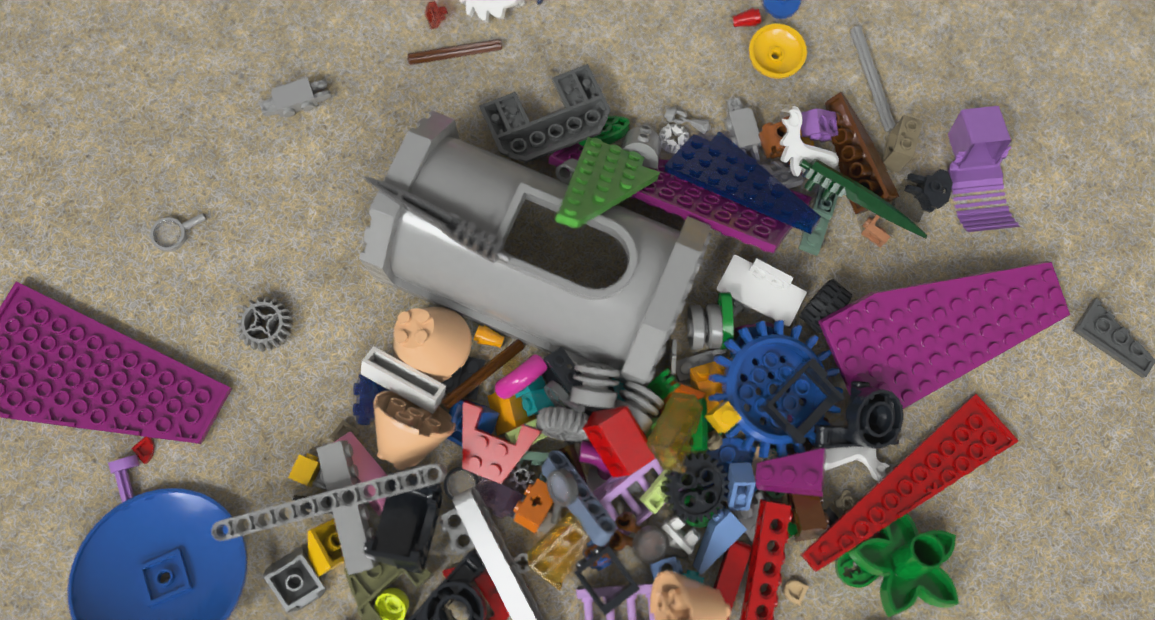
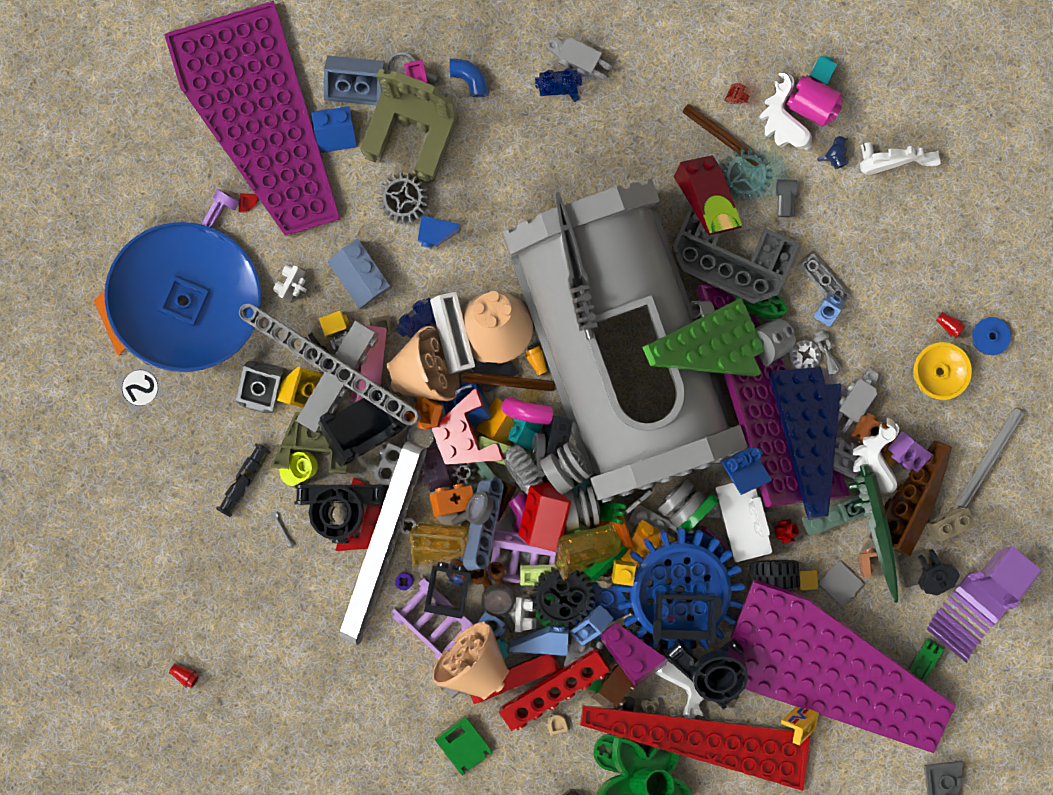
camera: 50 degrees right, 10 degrees up
none -> white hips [273,265,307,302]
none -> blue slope [312,106,357,153]
none -> sand blue slope [324,55,384,105]
none -> sand blue slope [328,238,391,309]
none -> olive bracket [360,69,458,183]
none -> dark purple bush [395,573,413,591]
none -> dark pink bracket [404,60,428,83]
none -> orange bracket [407,397,442,430]
none -> blue slope [418,216,461,249]
none -> blue cylinder [449,58,489,97]
none -> clear blue brick [535,68,582,102]
none -> dark red slope [674,155,742,235]
none -> blue hinge [721,447,772,495]
none -> clear light blue gear [722,148,773,200]
none -> red gear [775,519,799,544]
none -> dark grey piece [776,179,797,218]
none -> yellow panel [781,707,819,745]
none -> light grey tile [798,253,851,301]
none -> yellow slope [798,570,818,591]
none -> medium blue brick [814,292,845,327]
none -> light grey piece [818,560,864,606]
none -> green hinge [909,638,944,682]

